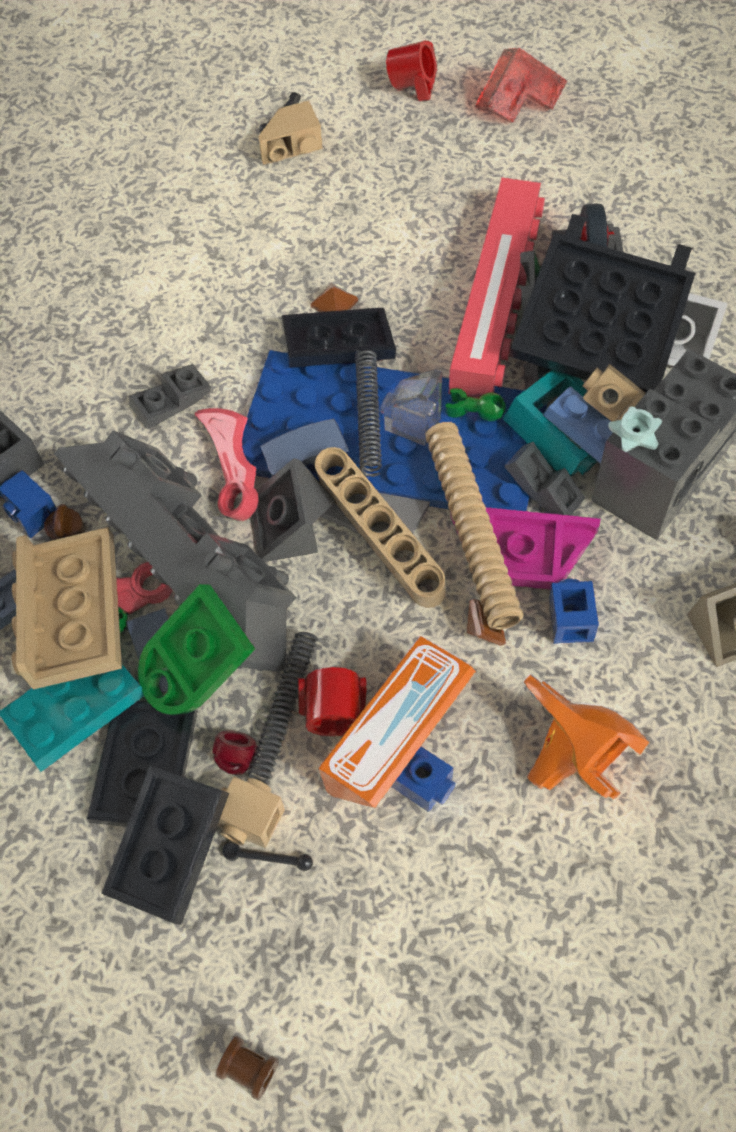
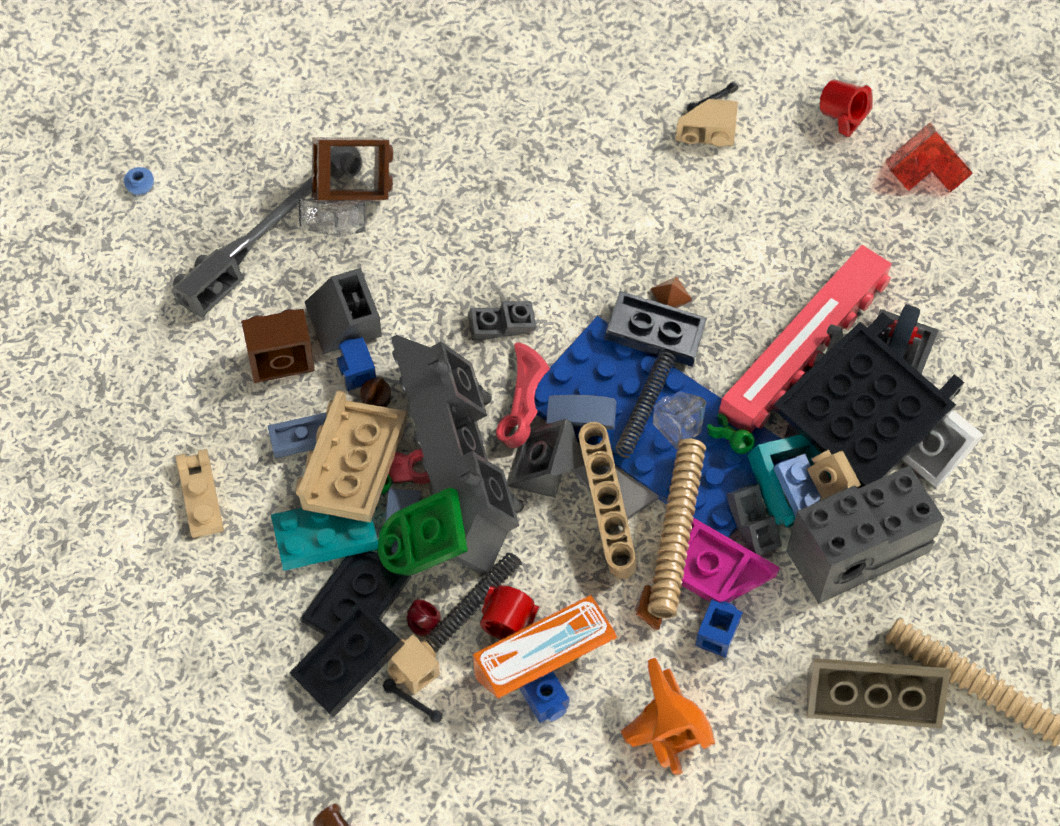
camera: 20 degrees right, 0 degrees up
light aqua plate [608,406,662,452] -> none

